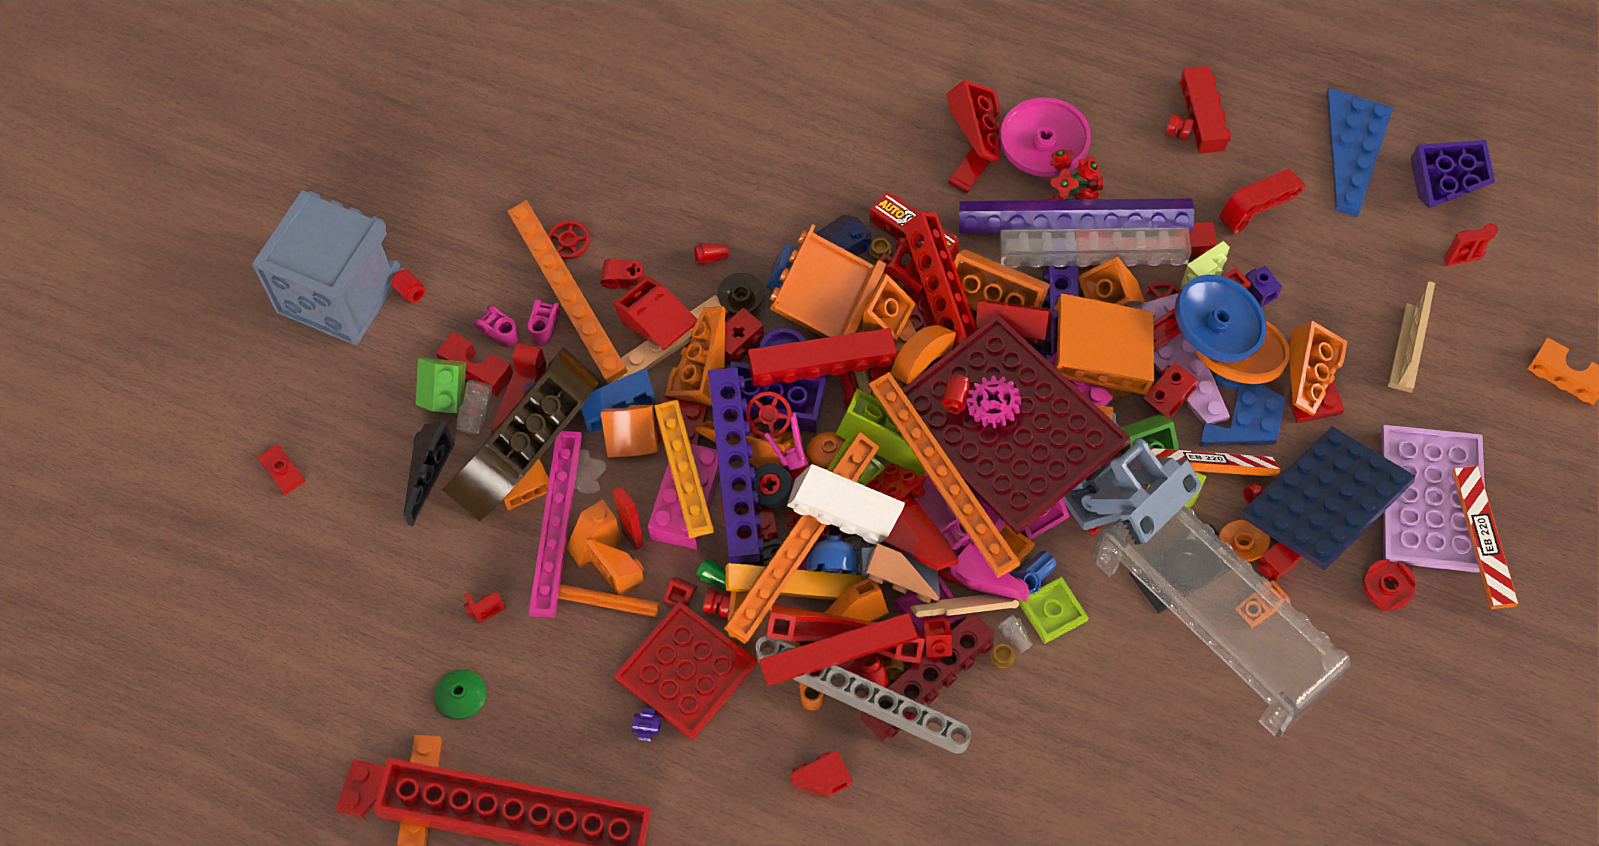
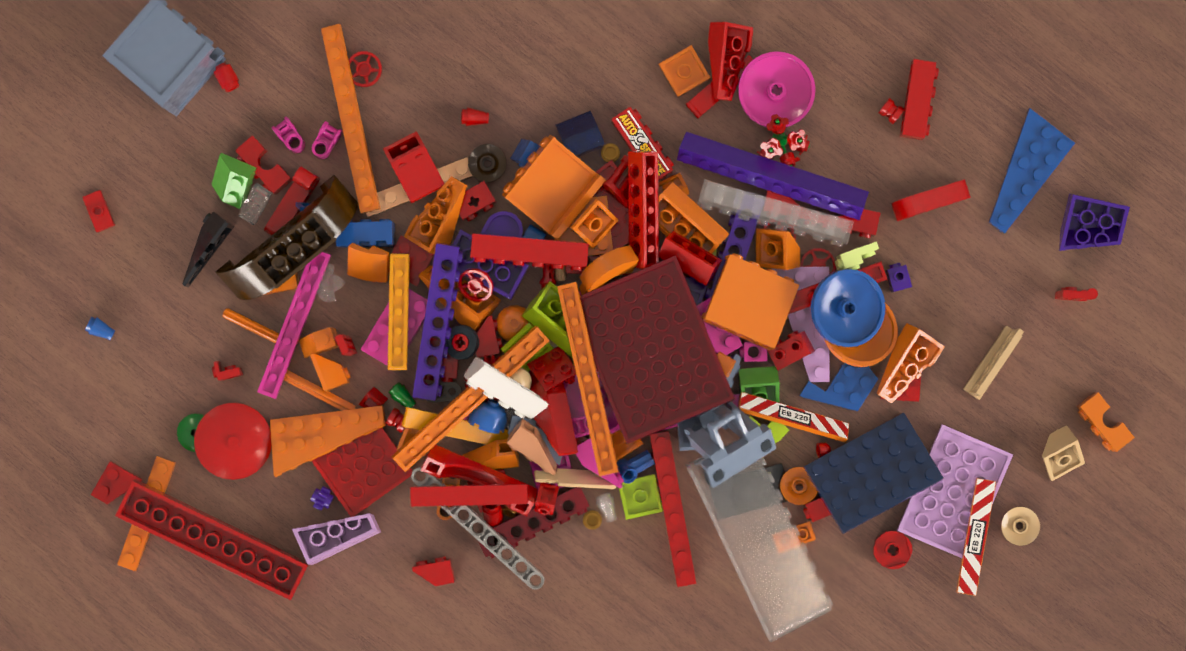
camera: 20 degrees right, 25 degrees up
red piece [600,259,646,289] -> none
dark pink plant [764,413,808,471] -> none
red brick [942,375,971,413] -> none
dark pink gear [967,375,1021,428] -> none
none -> blue cone [85,317,115,340]
none -> red dish [194,403,272,480]
none -> orange axle [222,308,279,343]
none -> orange wing [270,406,385,477]
none -> lavender wedge [292,513,381,565]
none -> red brick [650,431,696,587]
none -> orange plate [658,45,711,98]
none -> dark pink brick [739,342,767,362]
none -> tan dish [1001,507,1040,546]
none -> tan slope [1042,425,1085,481]

